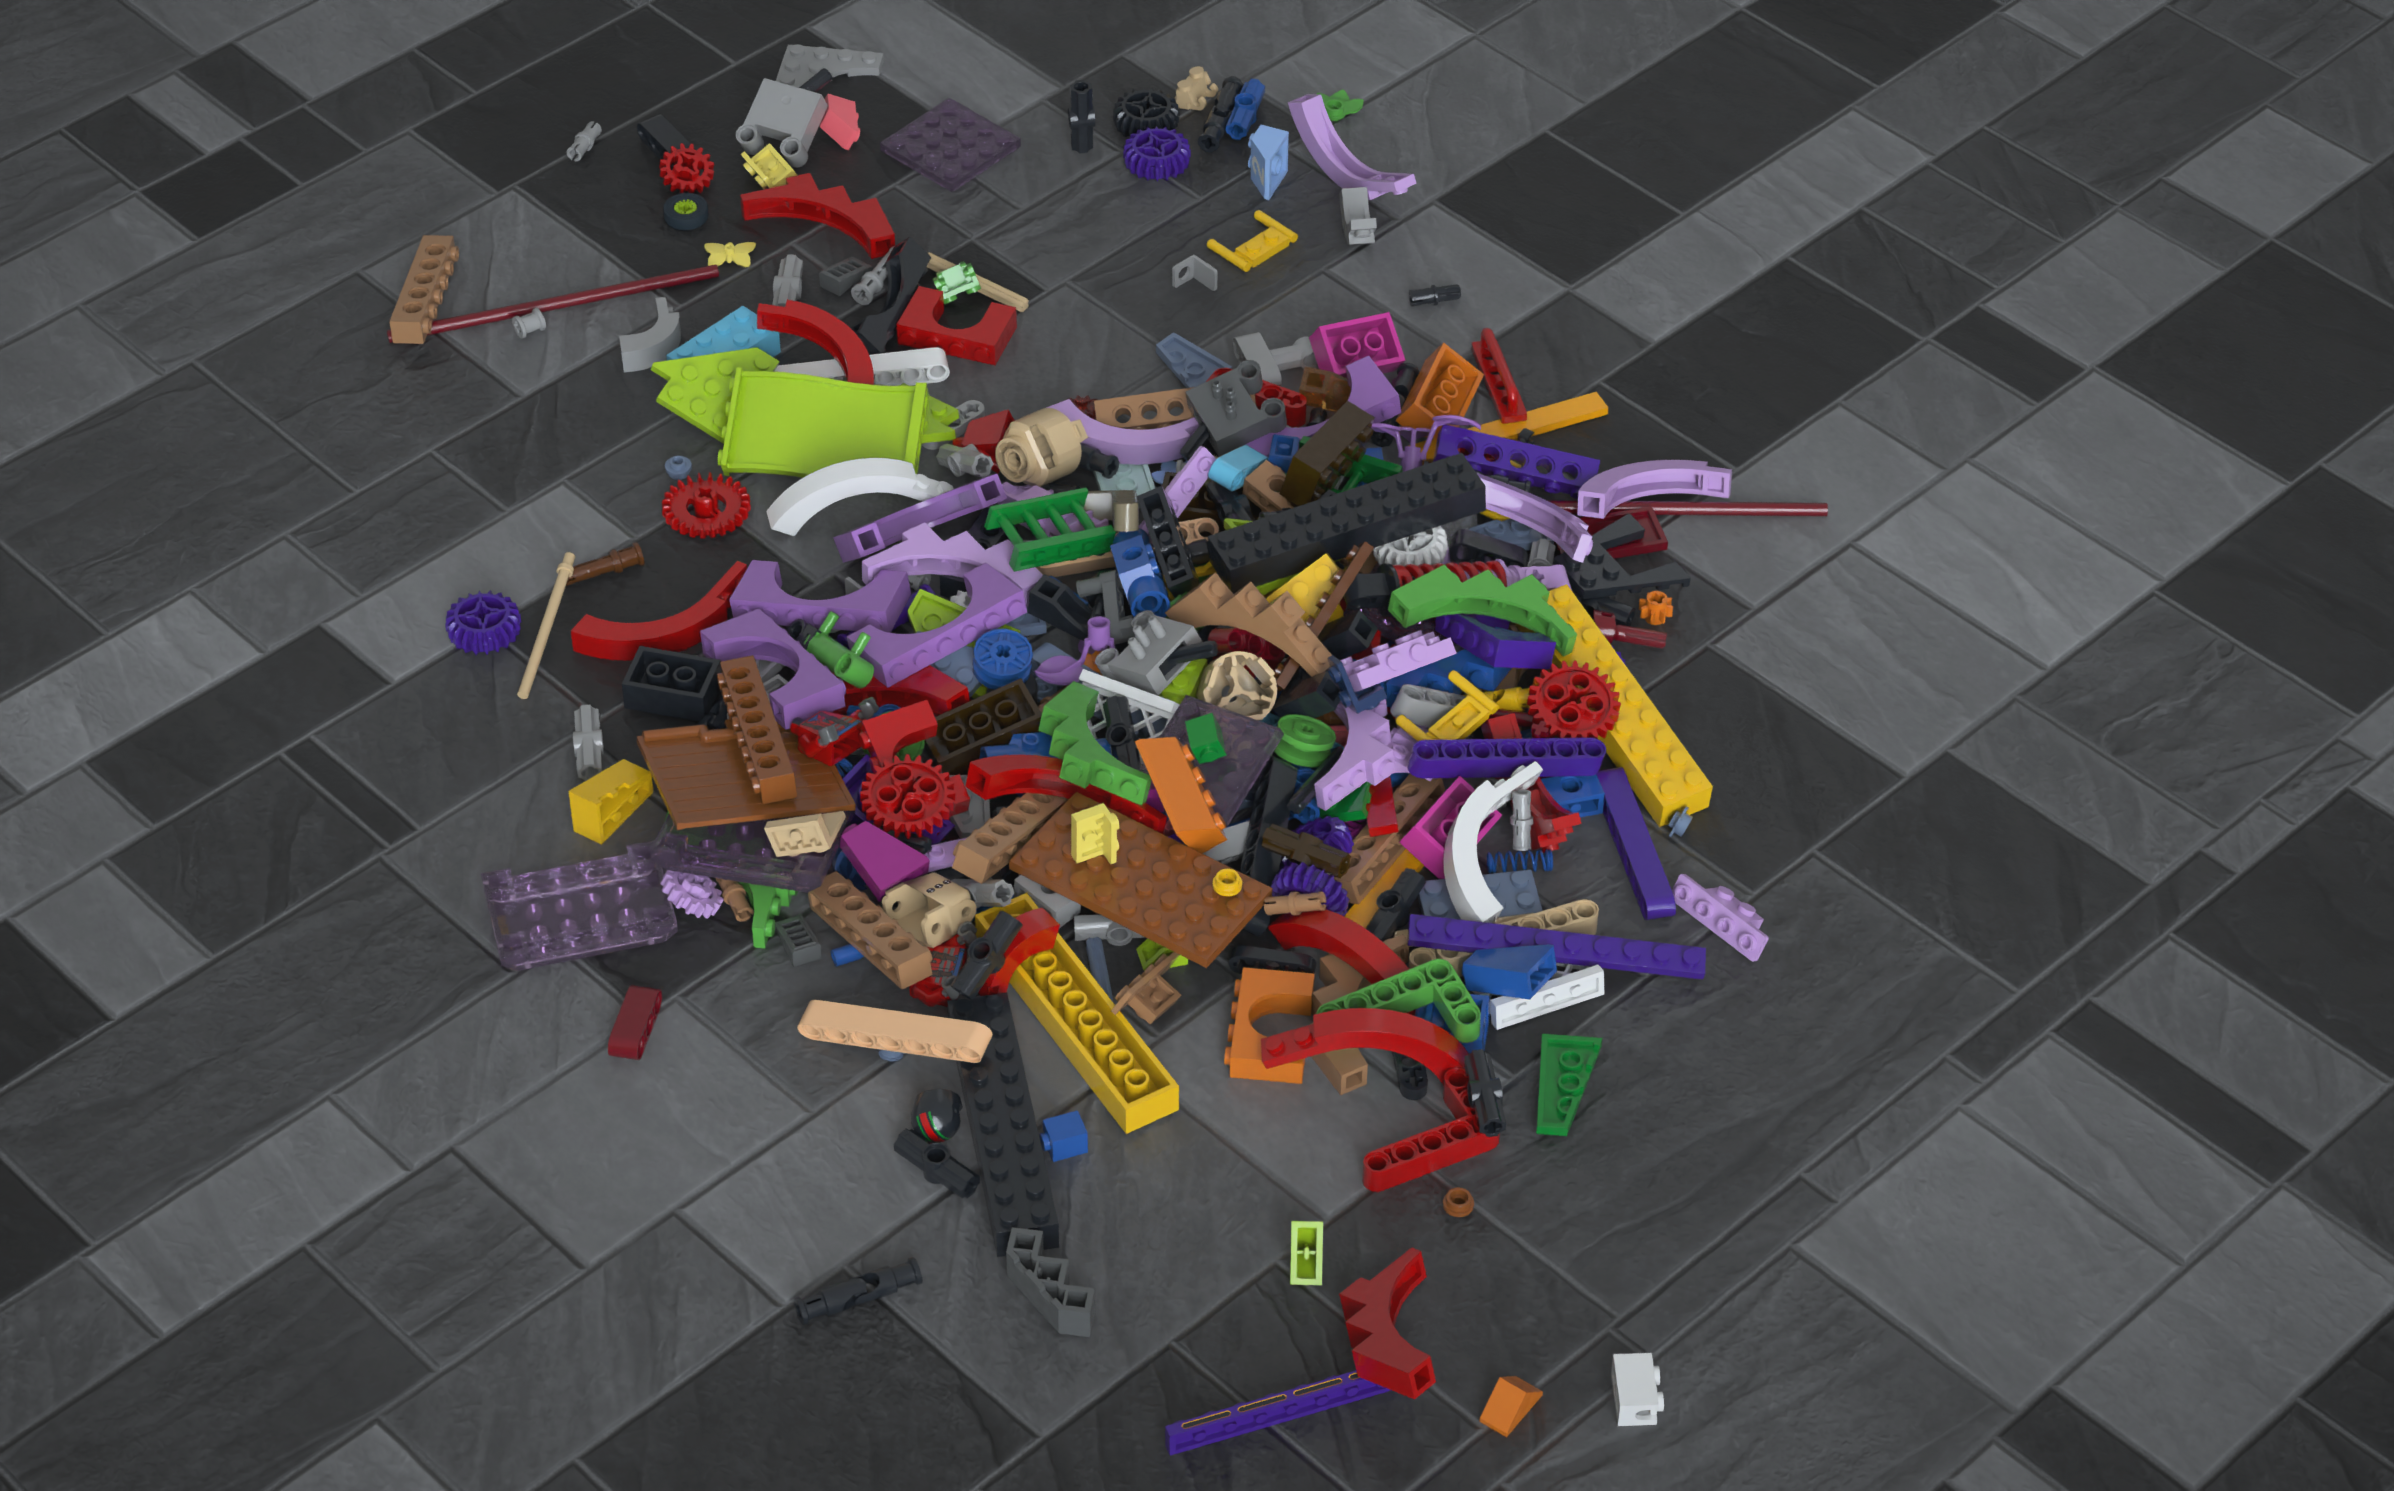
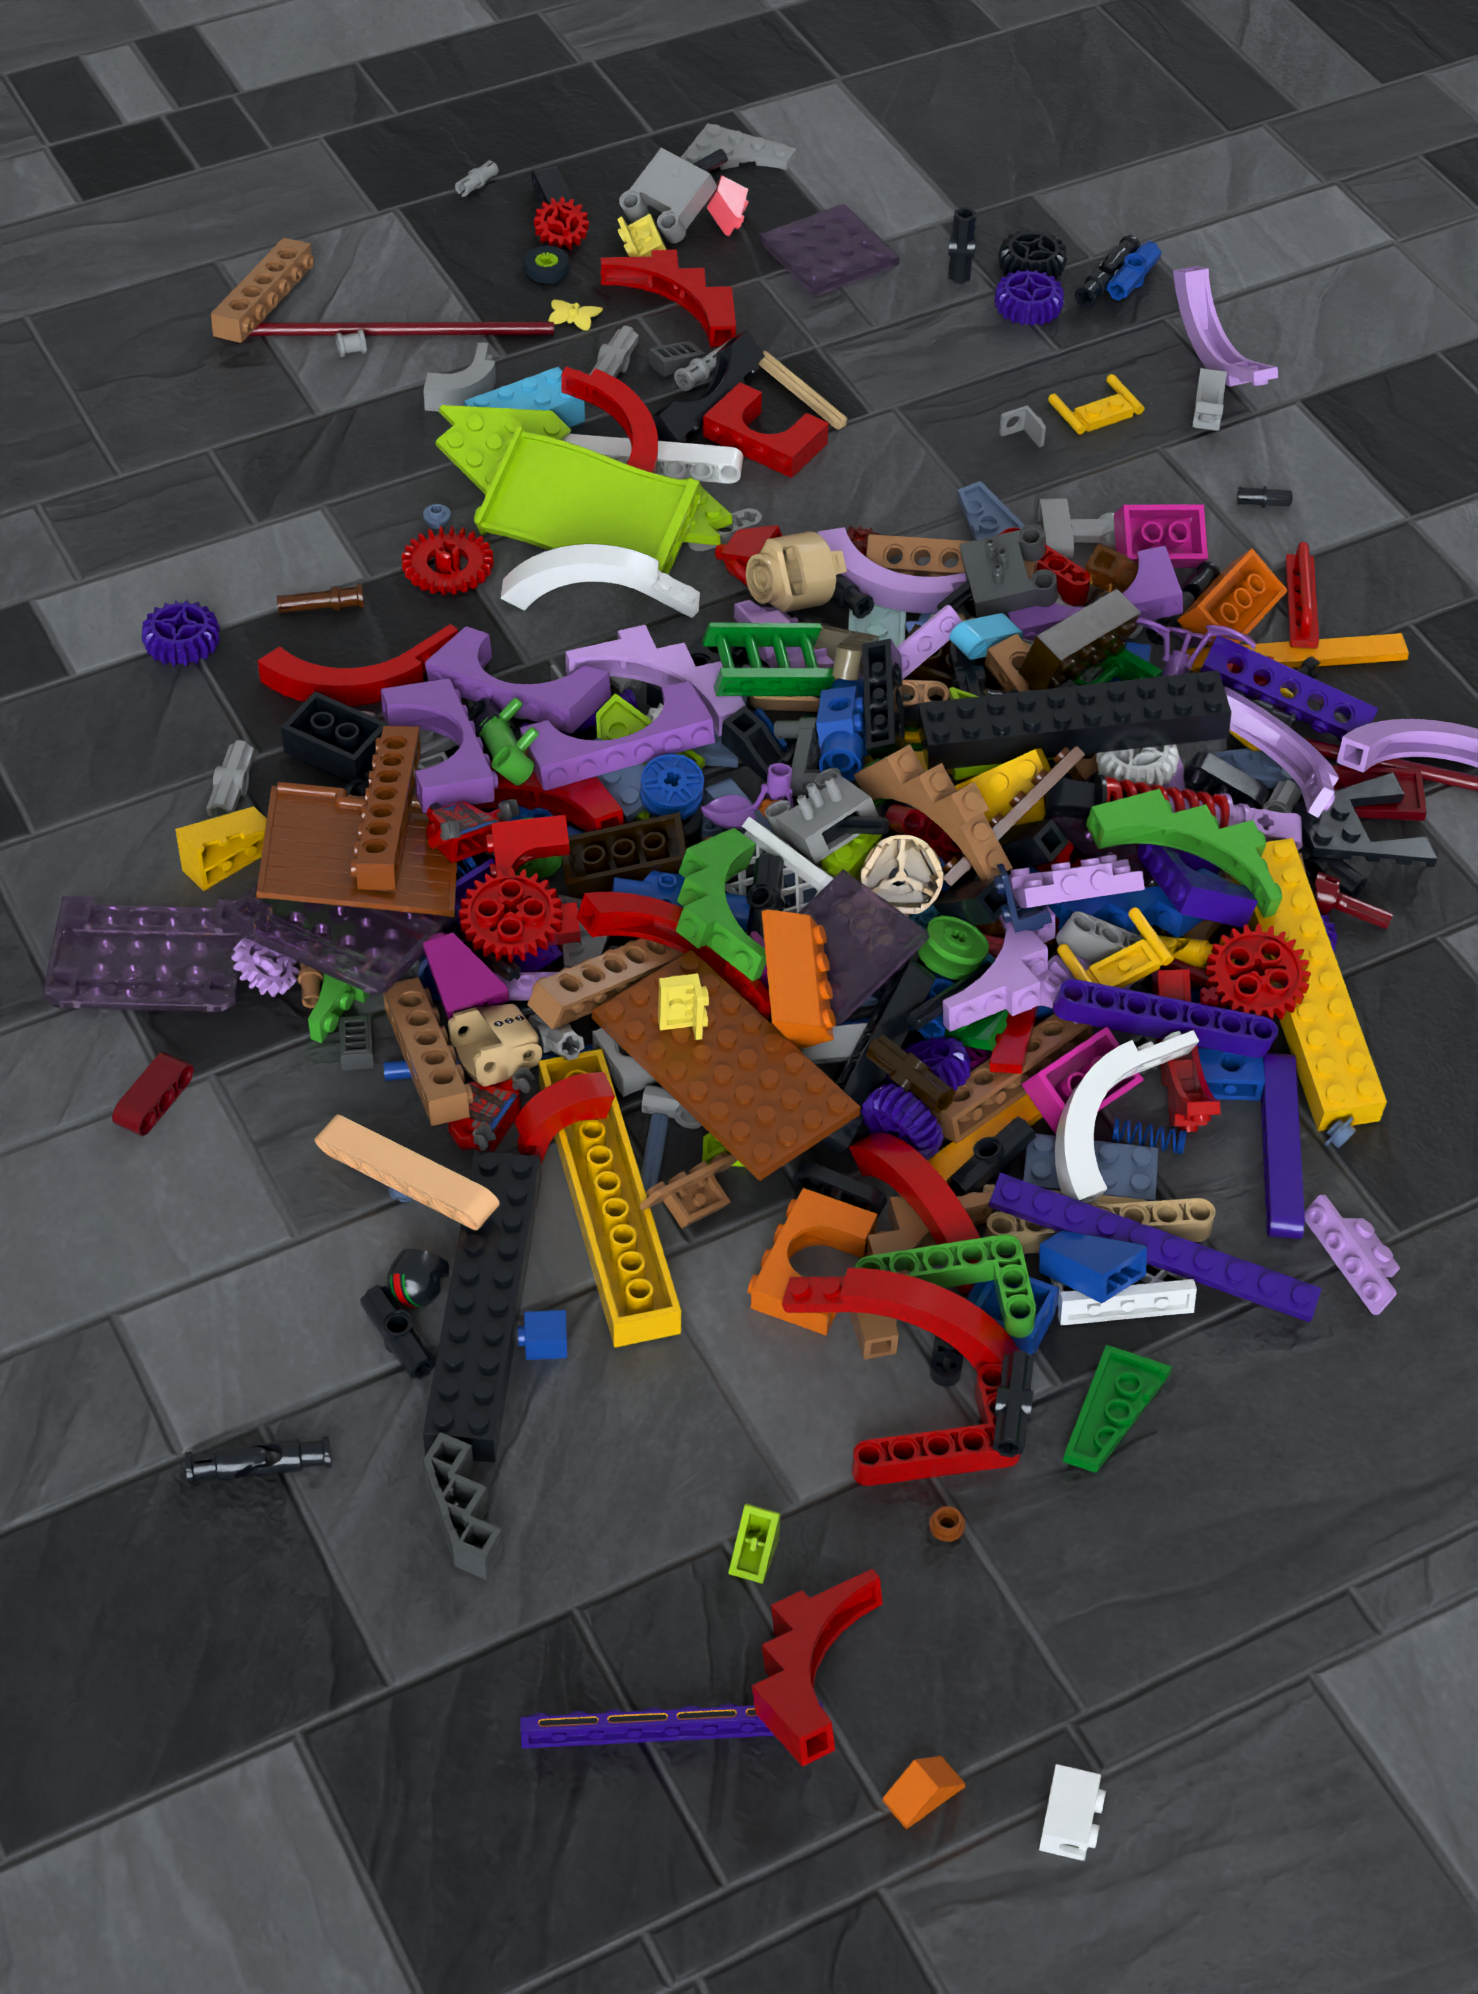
camera: 15 degrees right, 5 degrees up
tan bar [517,552,575,699] -> none
tan bracket [764,811,846,857] -> none
medium lavender arch [833,473,1007,563] -> none
piece [933,261,981,304] -> none
light grey piece [936,444,994,478] -> none
black piece [950,911,1023,1000] -> none
tan piece [1175,66,1218,110] -> none
green brick [1185,713,1227,764] -> none
yellow plate [1212,869,1242,896] -> none
light blue slope [1248,125,1289,200] -> none
medium nougat pin [1264,891,1326,916] -> none
blue slope [1268,434,1300,473] -> none
bright green plate [1317,90,1364,121] -> none
light grey pin [1510,789,1533,851] -> none
orange gear [1639,591,1673,625] -> none

